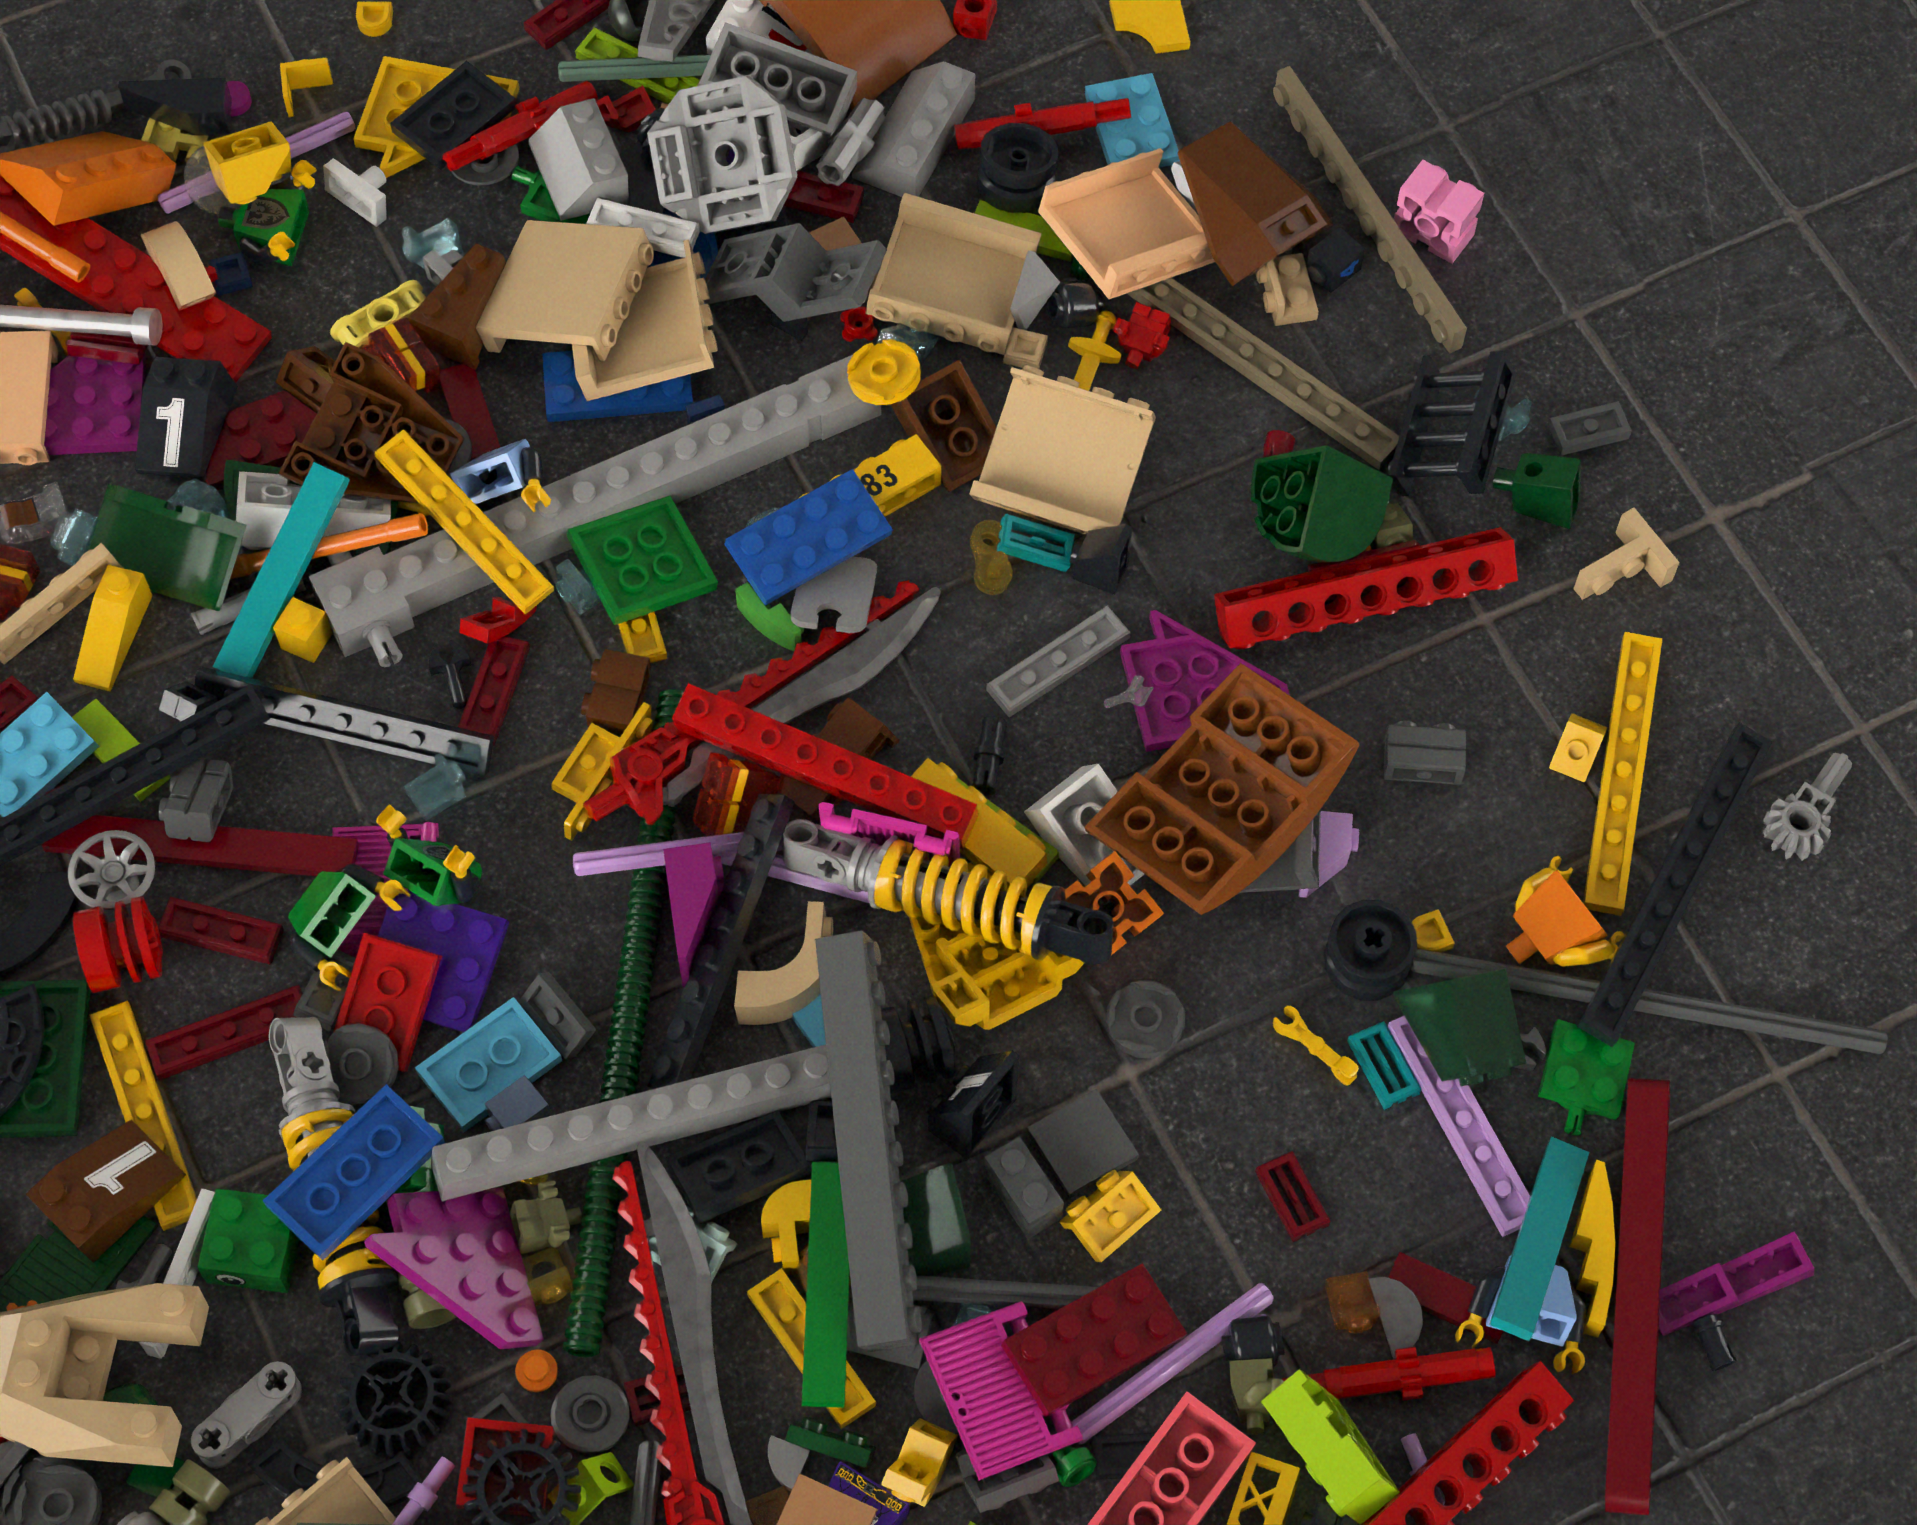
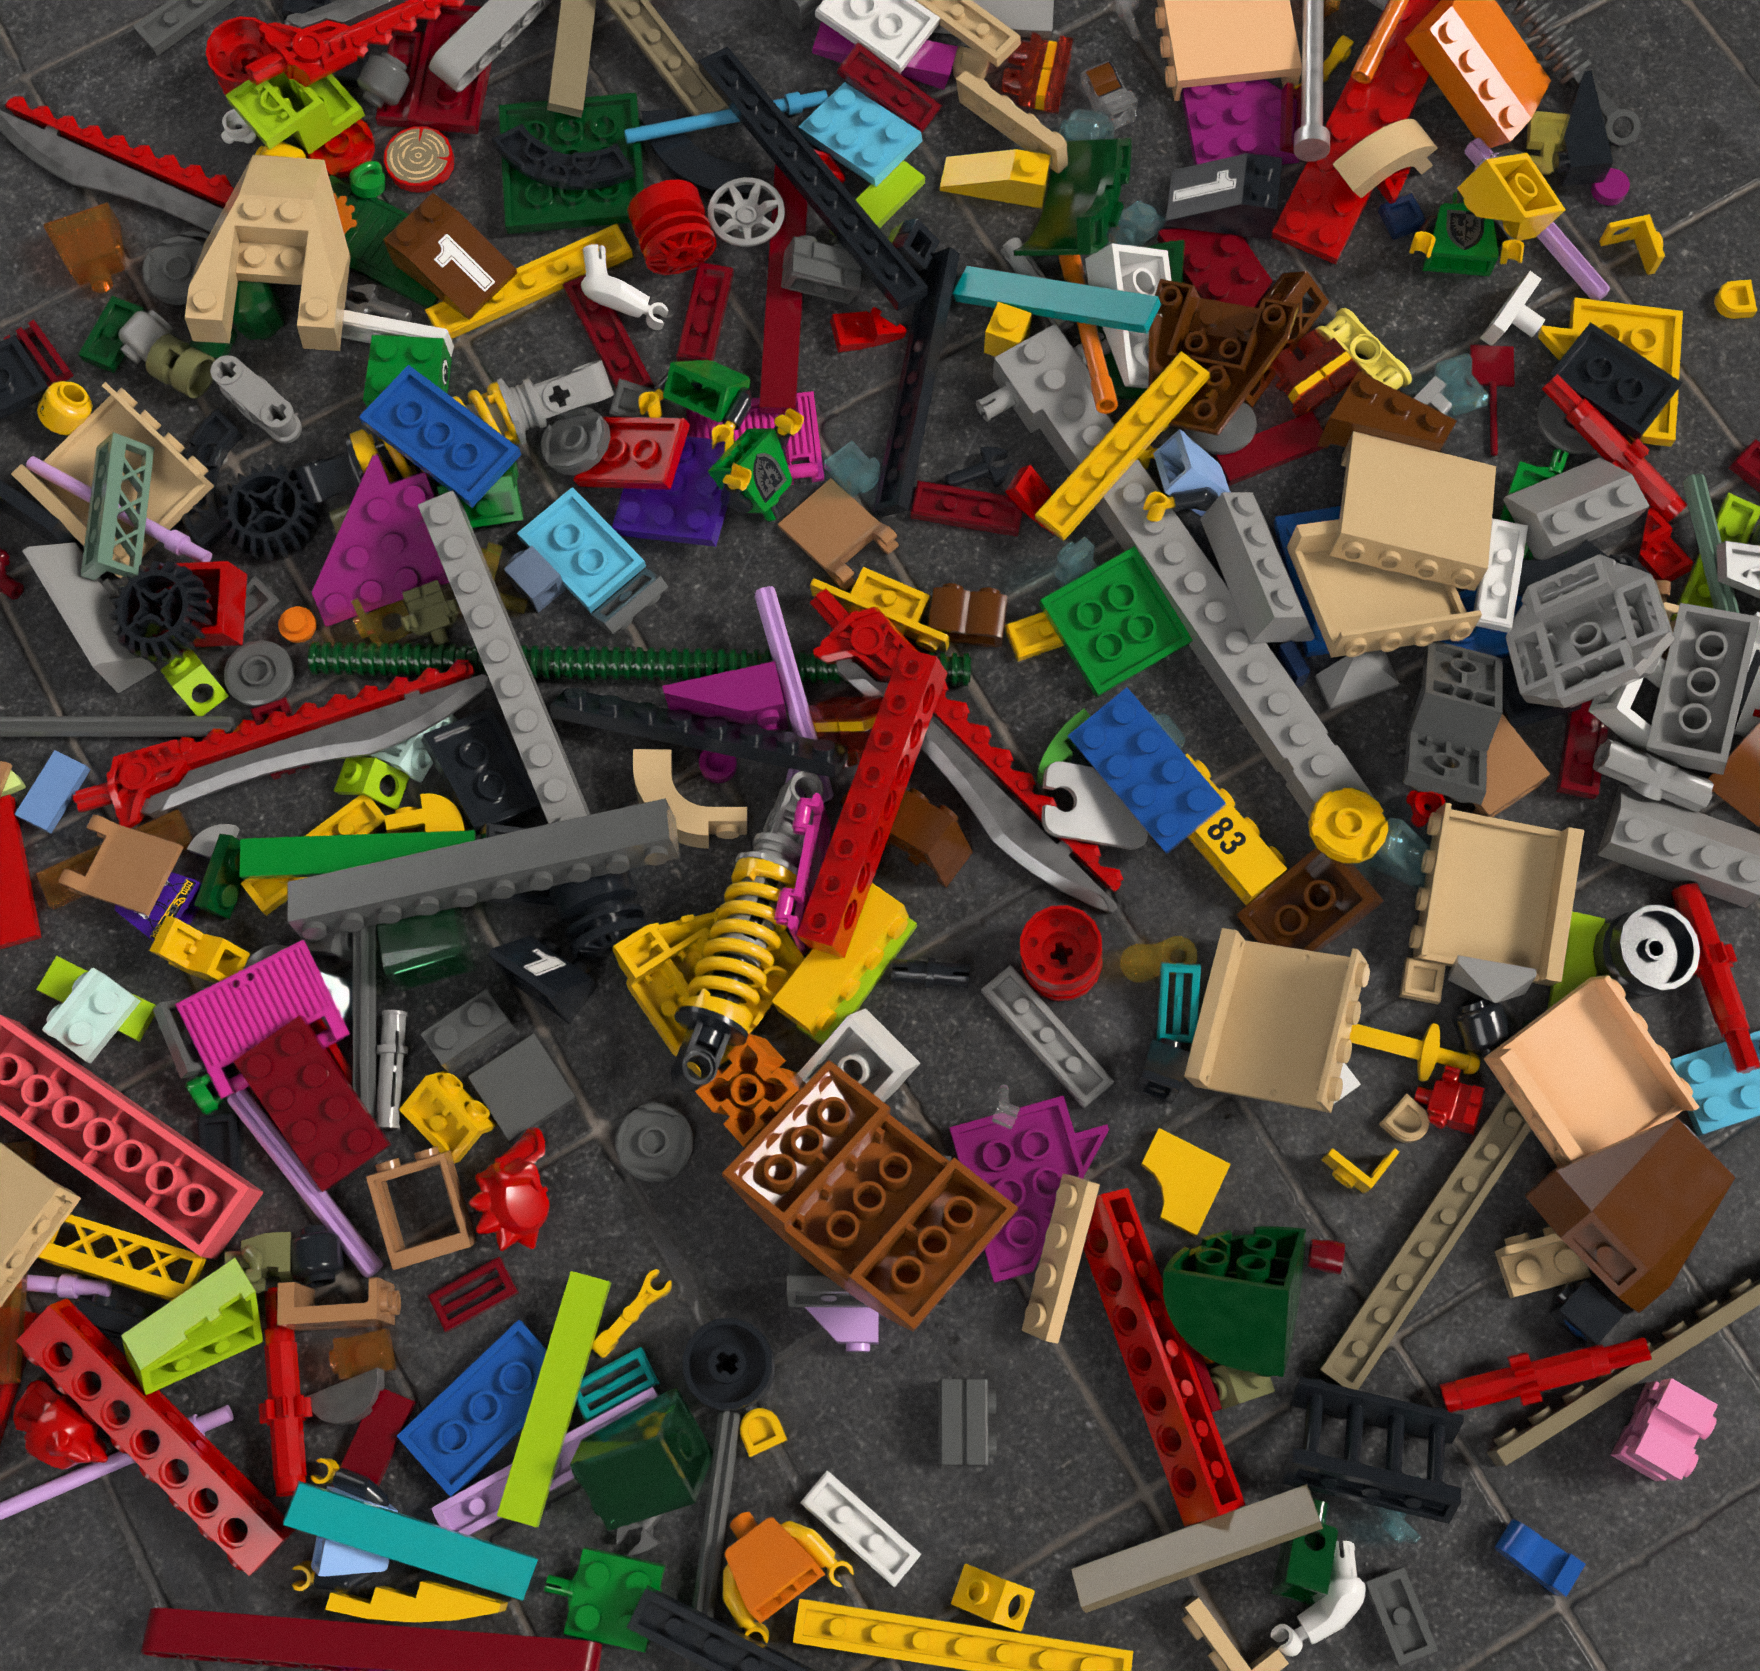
camera: 90 degrees right, 10 degrees up
none -> medium nougat panel [277,1277,401,1331]
none -> lime bracket [334,757,410,810]
none -> medium nougat window [366,1146,477,1270]
none -> light grey pin [375,1010,408,1130]
none -> blue plate [397,1320,547,1497]
none -> red head [469,1127,550,1251]
none -> lime tile [497,1271,611,1527]
none -> white arm [581,244,668,330]
none -> magenta tile [699,750,737,783]
none -> medium nougat flag [778,478,899,592]
none -> white tile [800,1470,921,1587]
none -> red slope [830,307,906,353]
none -> red wheel [1020,905,1102,1001]
none -> tan plate [1022,1173,1100,1344]
none -> dark tan tile [1071,1484,1323,1613]
none -> yellow tile [1141,1128,1231,1237]
none -> light grey slope [1200,492,1315,643]
none -> white arm [1271,1541,1366,1657]
none -> light grey slope [1315,650,1400,710]
none -> yellow bracket [1321,1148,1400,1194]
none -> tan tile [1379,1094,1429,1143]
none -> red piece [1439,1337,1652,1413]
none -> dark red piece [1470,345,1515,457]
none -> blue leg [1494,1519,1586,1597]

